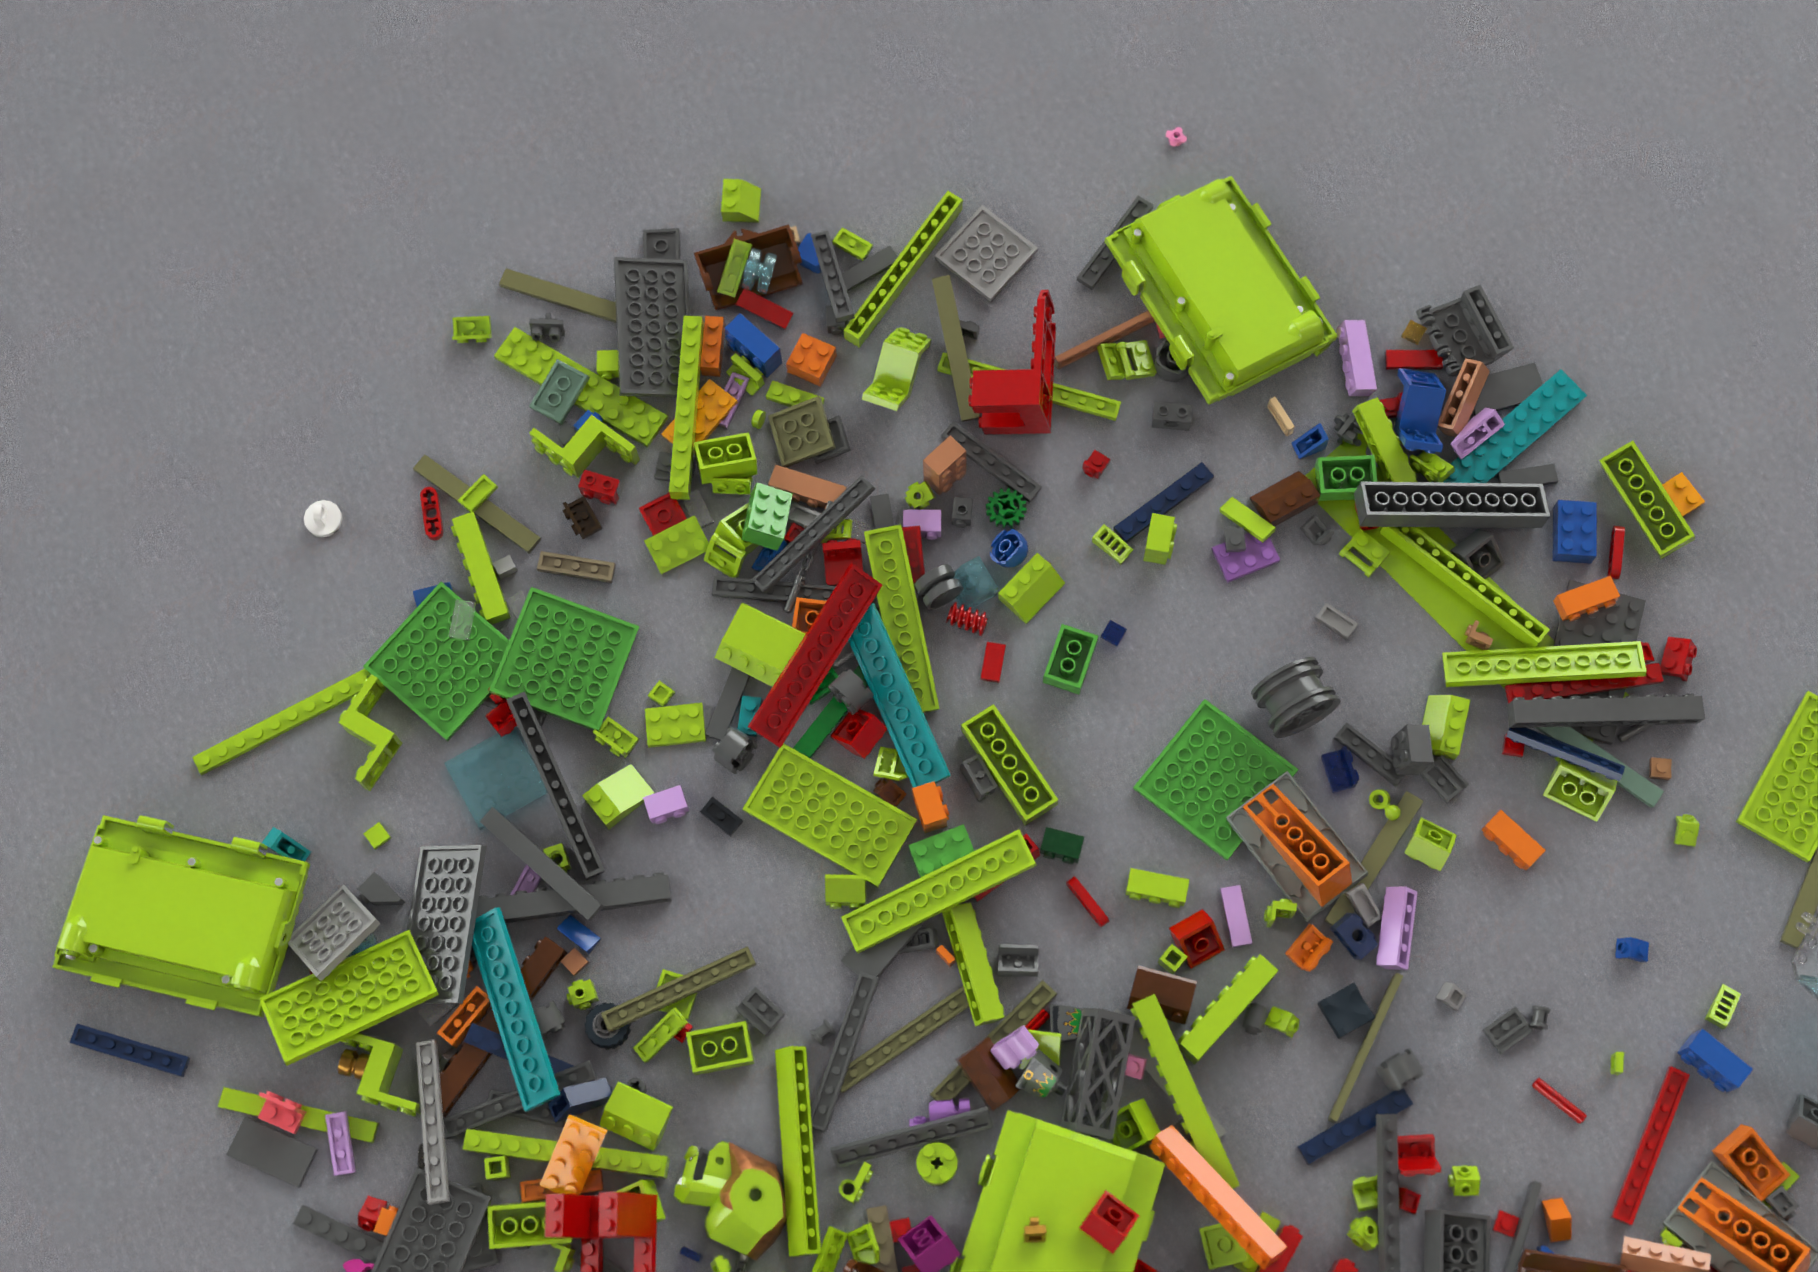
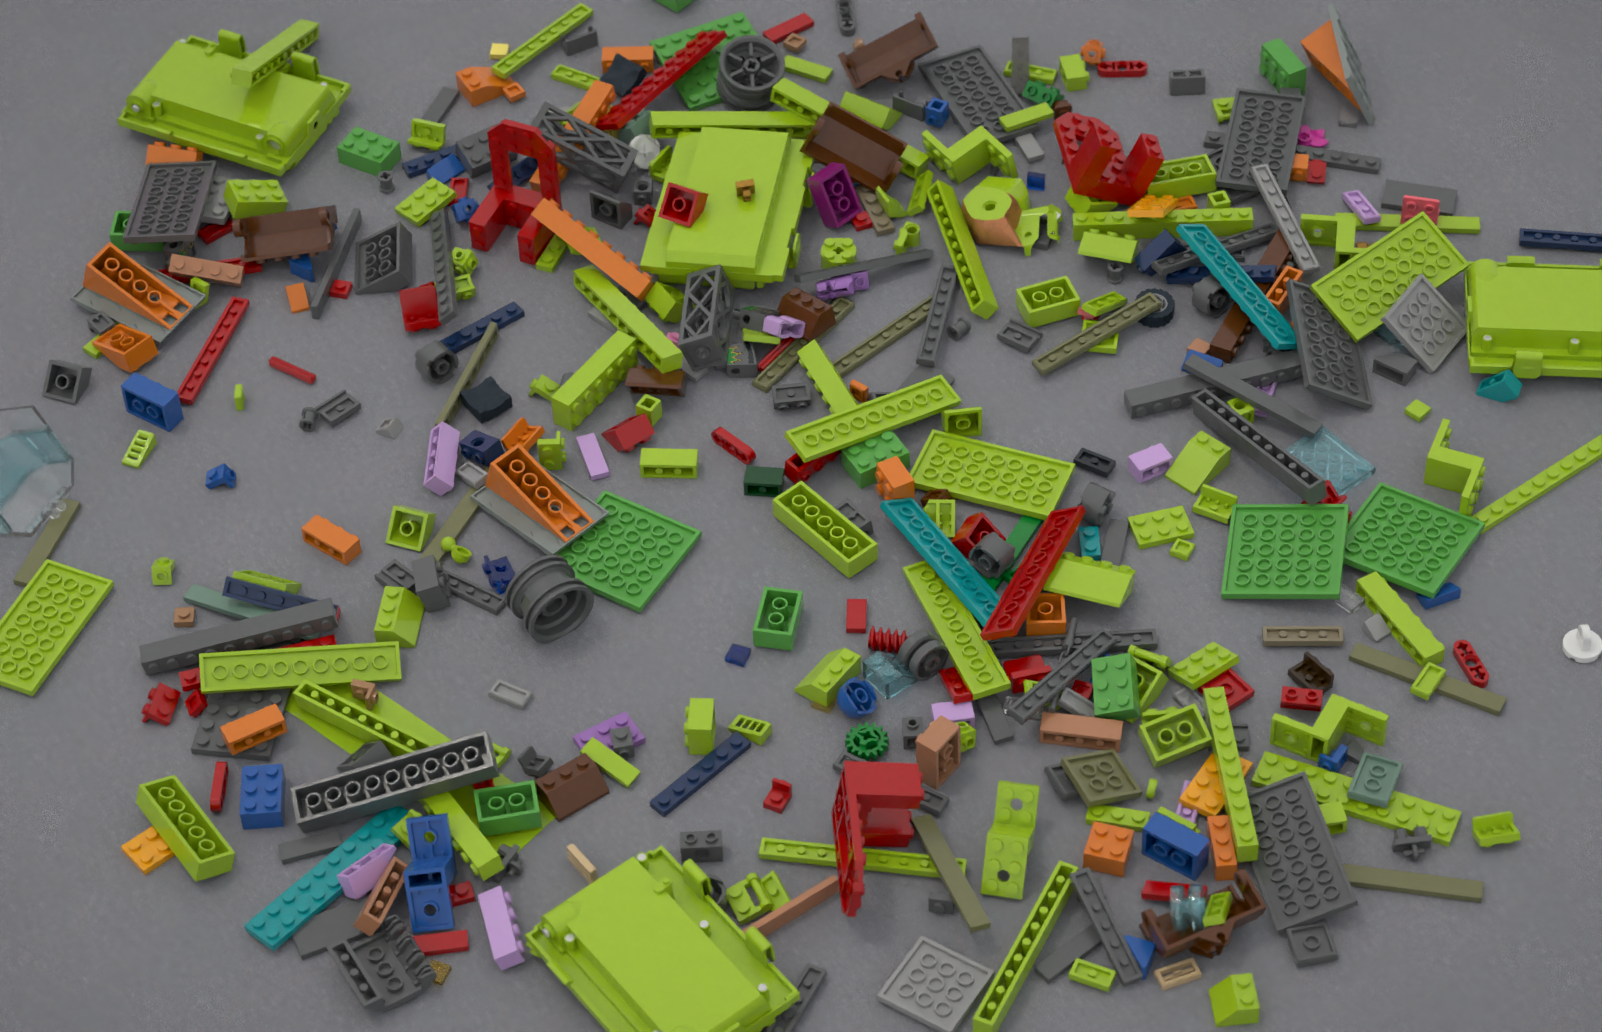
camera: 170 degrees right, 25 degrees down
clear tile [449,599,476,640] -> none
lime brick [566,979,599,1010] -> none
blue slope [1291,424,1329,459] -> none
lime brick [1448,1165,1481,1196] -> none

